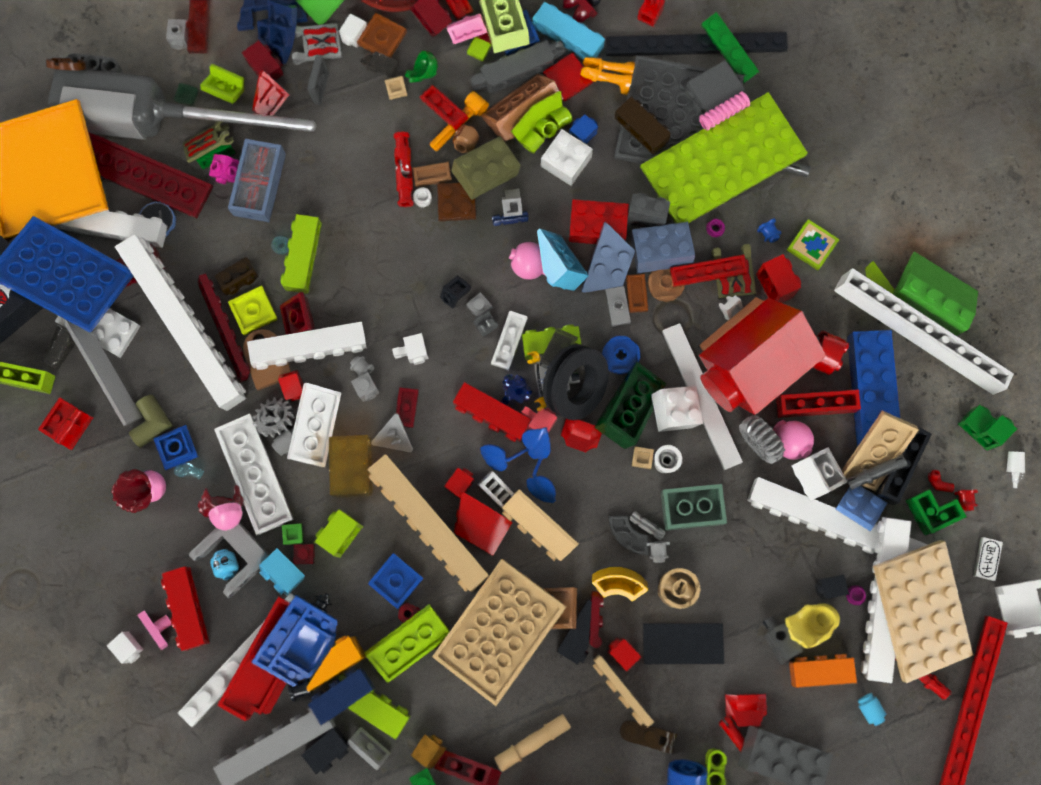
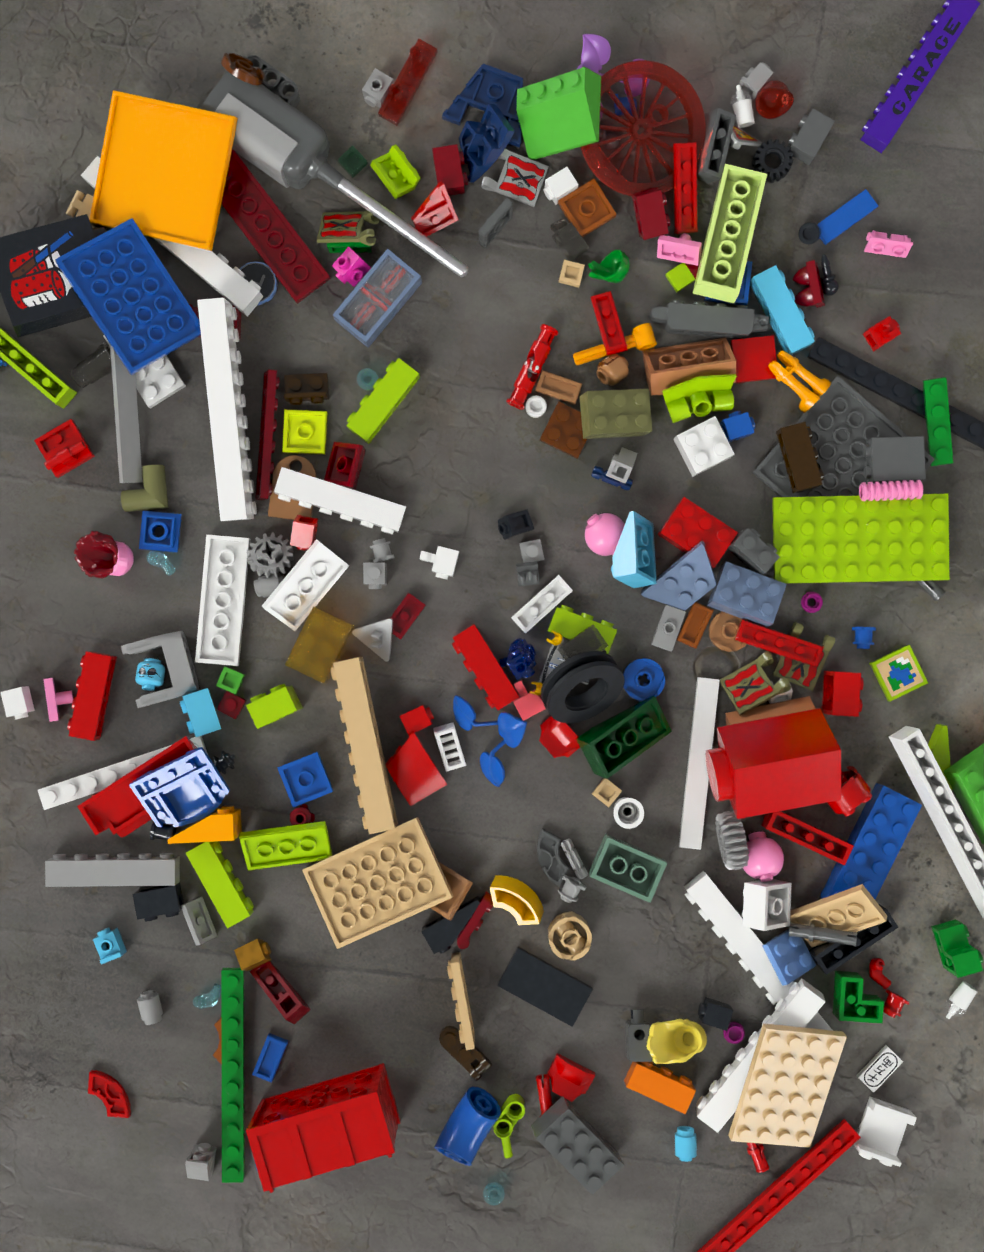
camera: 25 degrees right, 10 degrees up
hair [198,485,244,531] -> none
dark blue brick [308,667,376,725] -> none
tan piece [494,714,571,772] -> none
tan slope [501,489,579,561] -> none
red brick [607,638,641,671] -> none
white brick [651,386,703,432] -> none
none -> flag [719,651,791,715]

